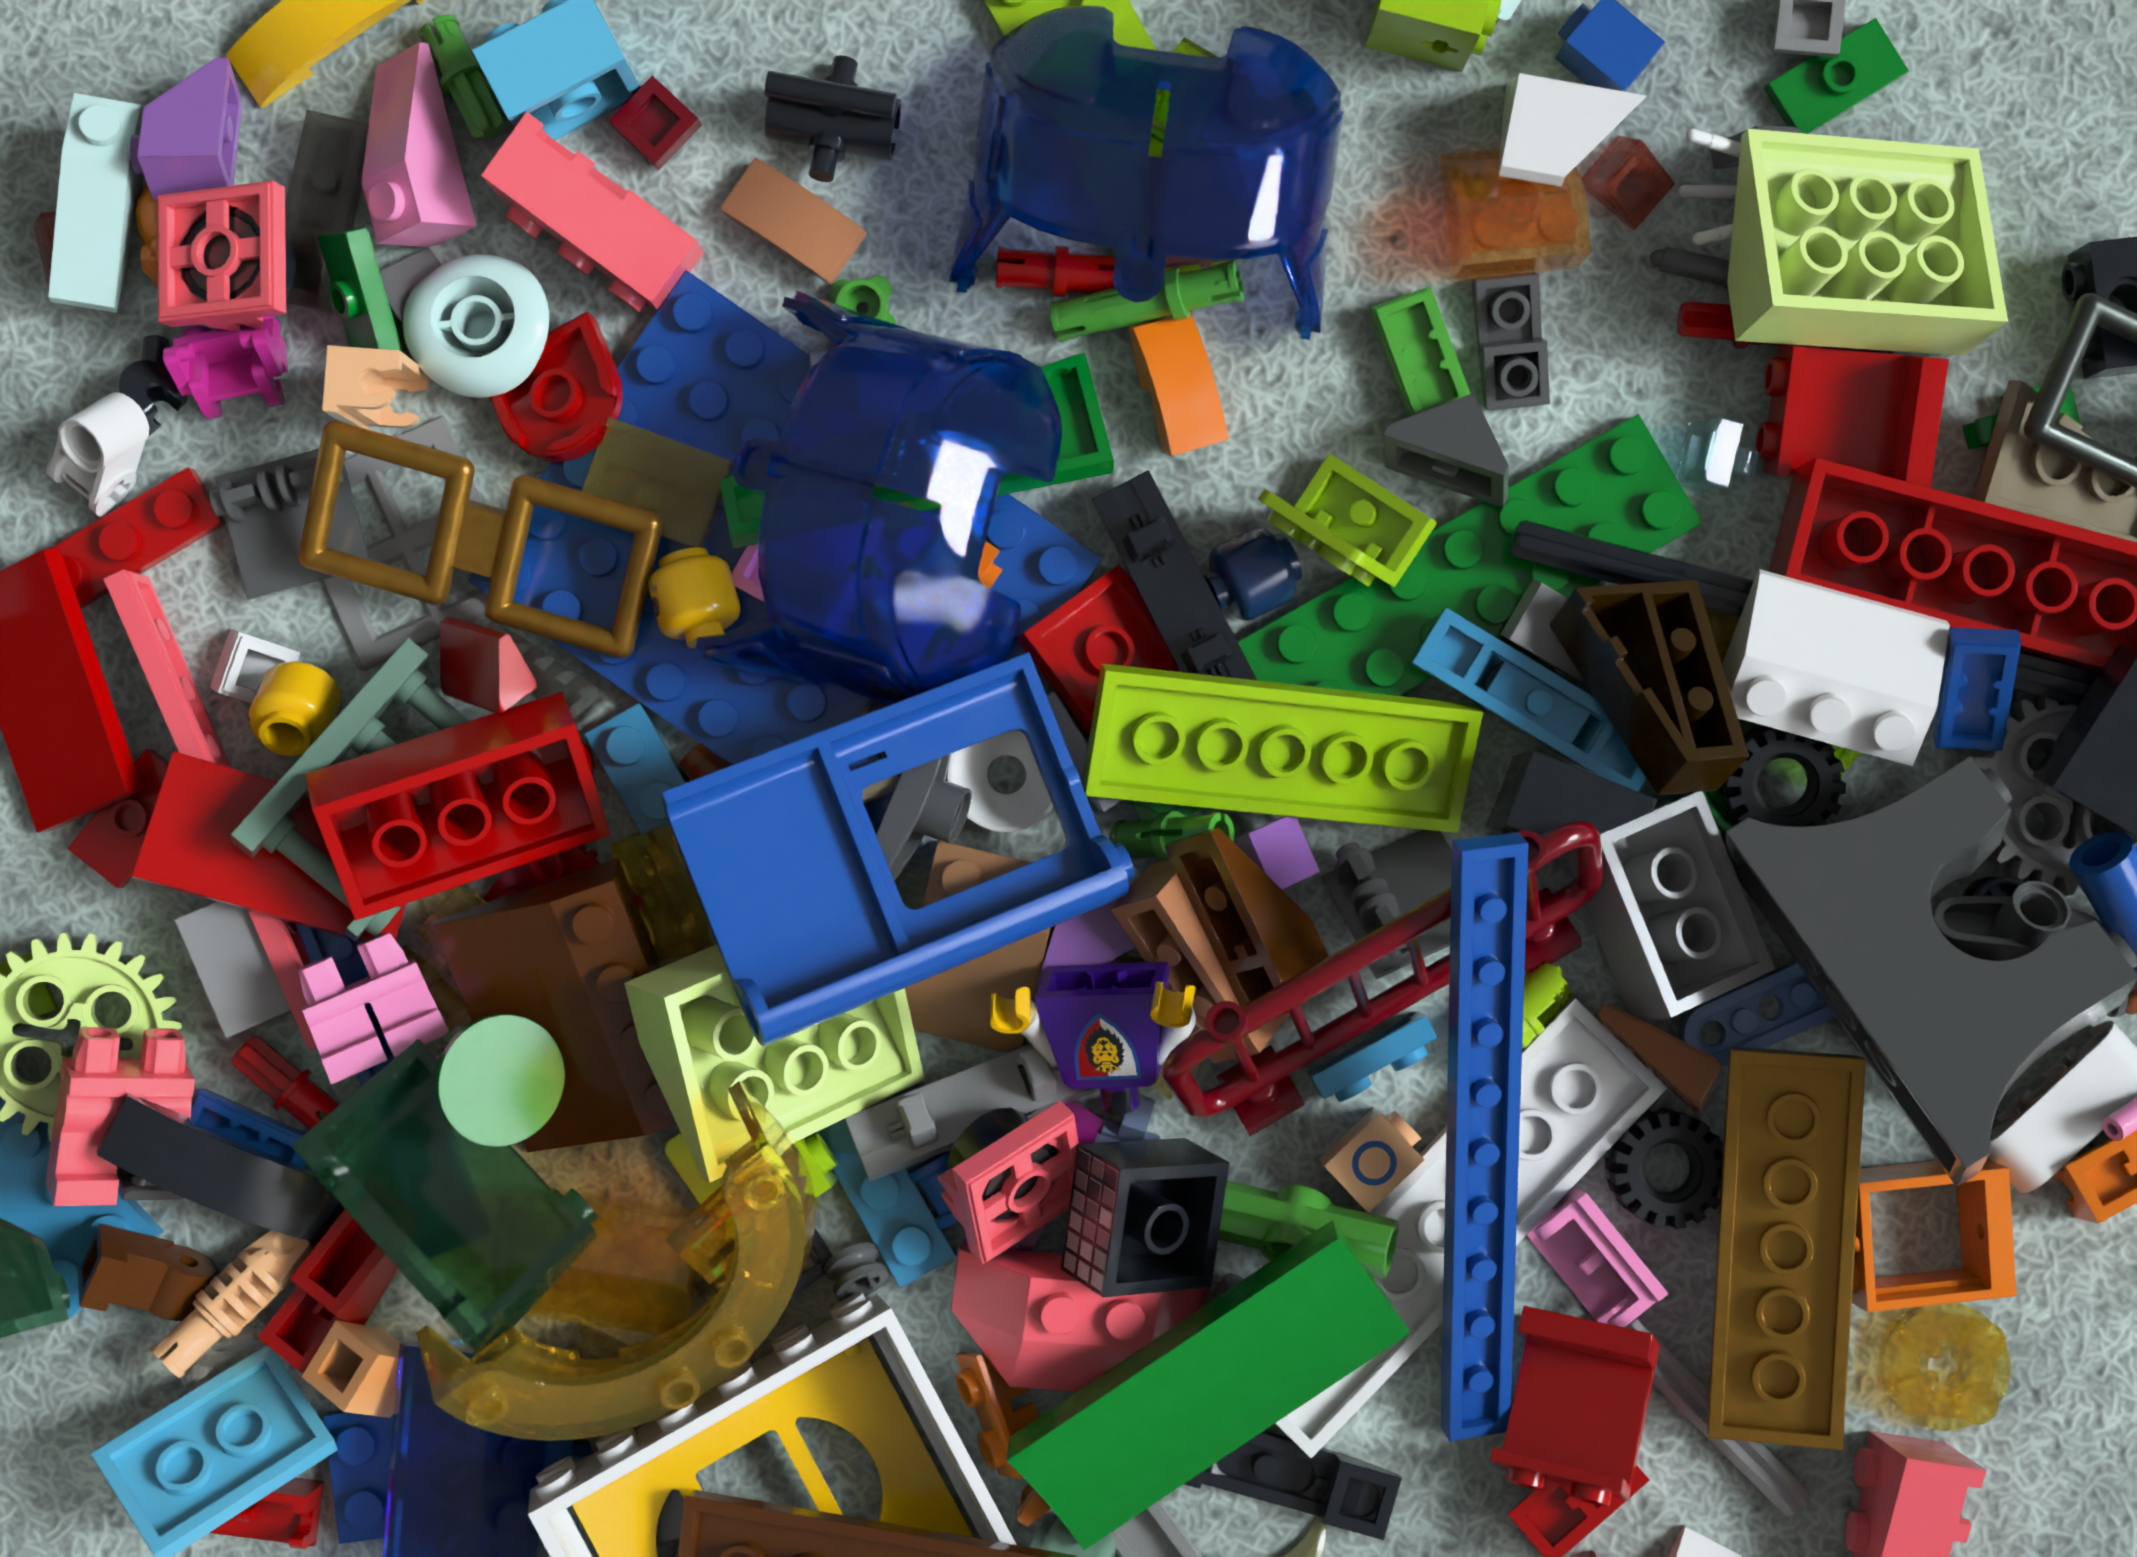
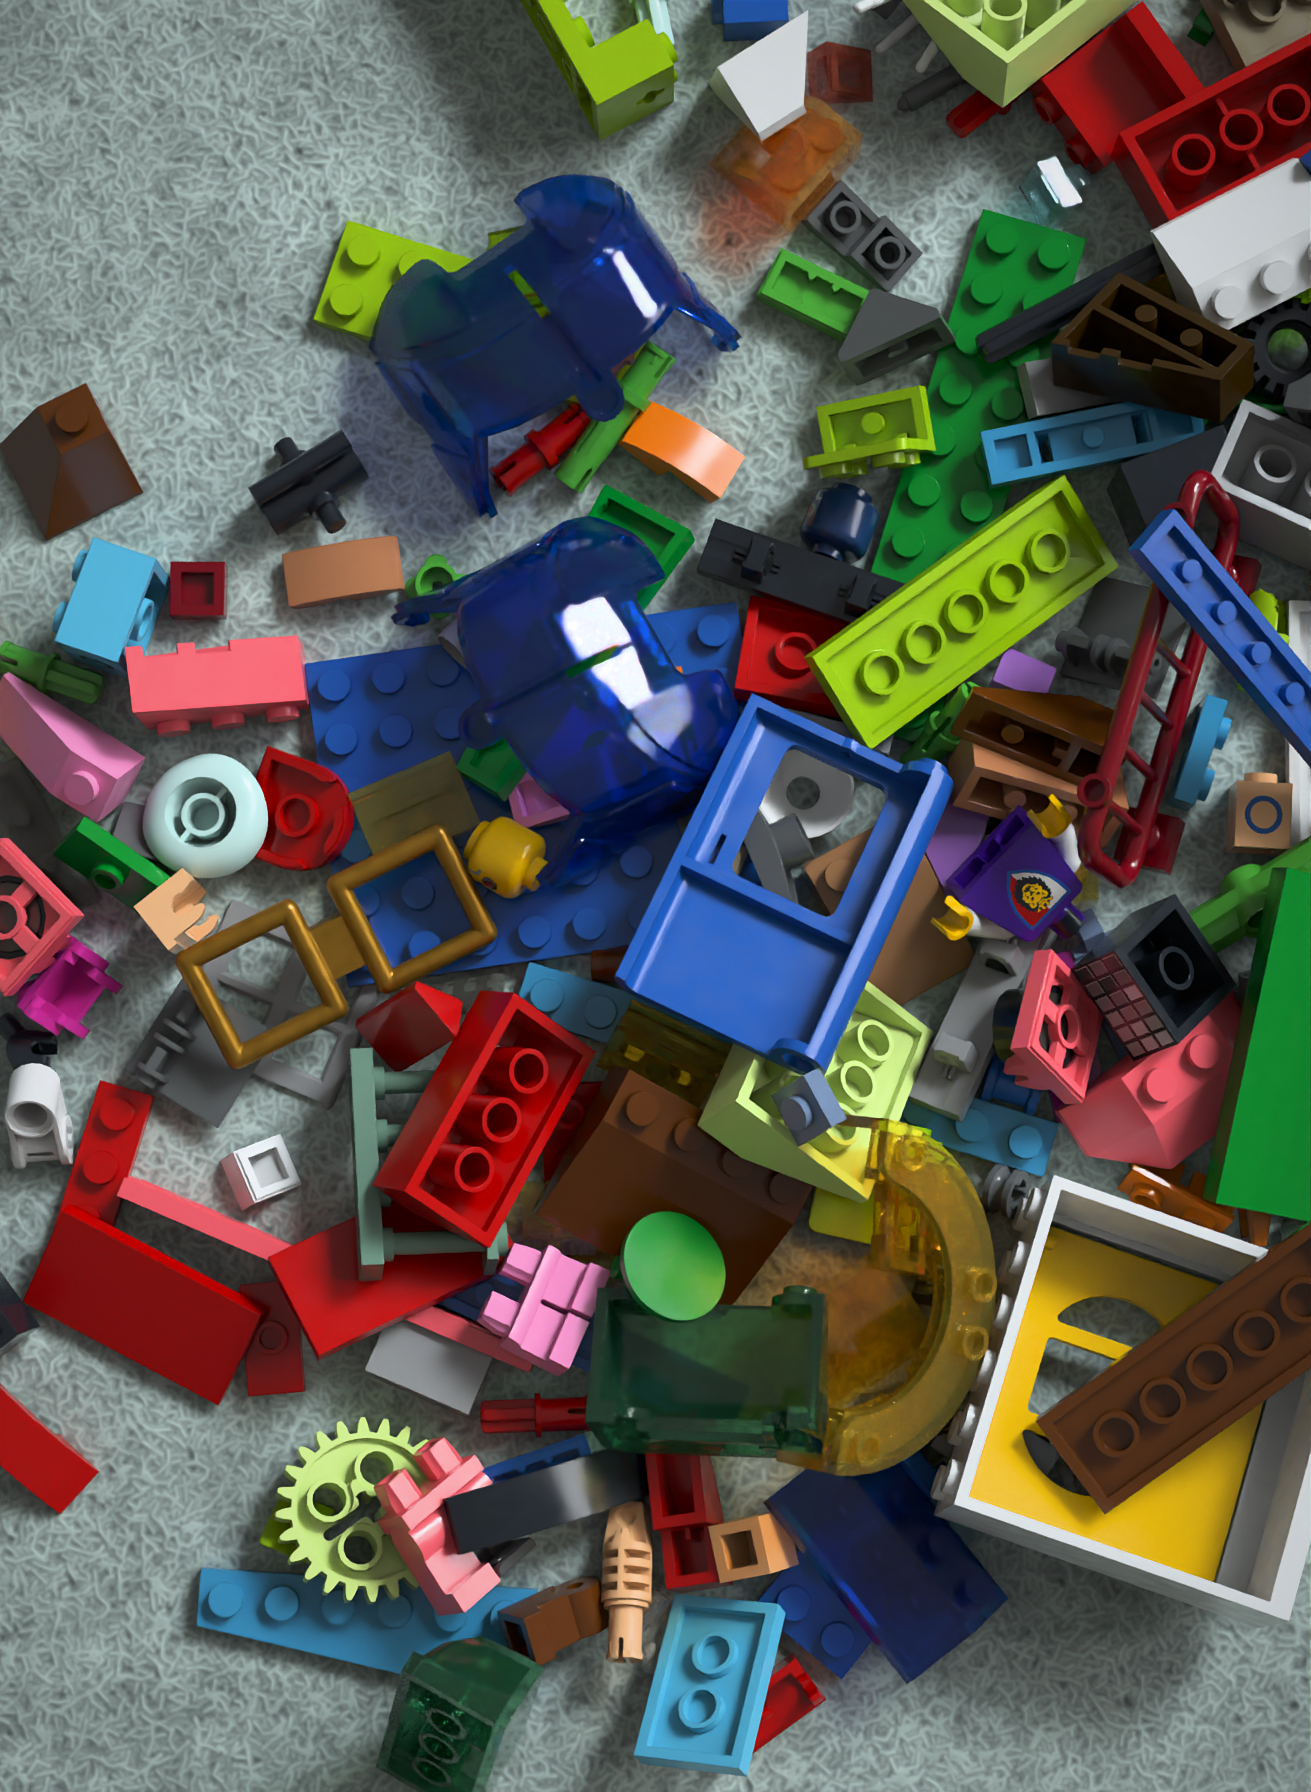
camera: 40 degrees left, 5 degrees down
yellow head [249,661,342,757] -> none
none -> sand blue plate [771,1068,847,1146]

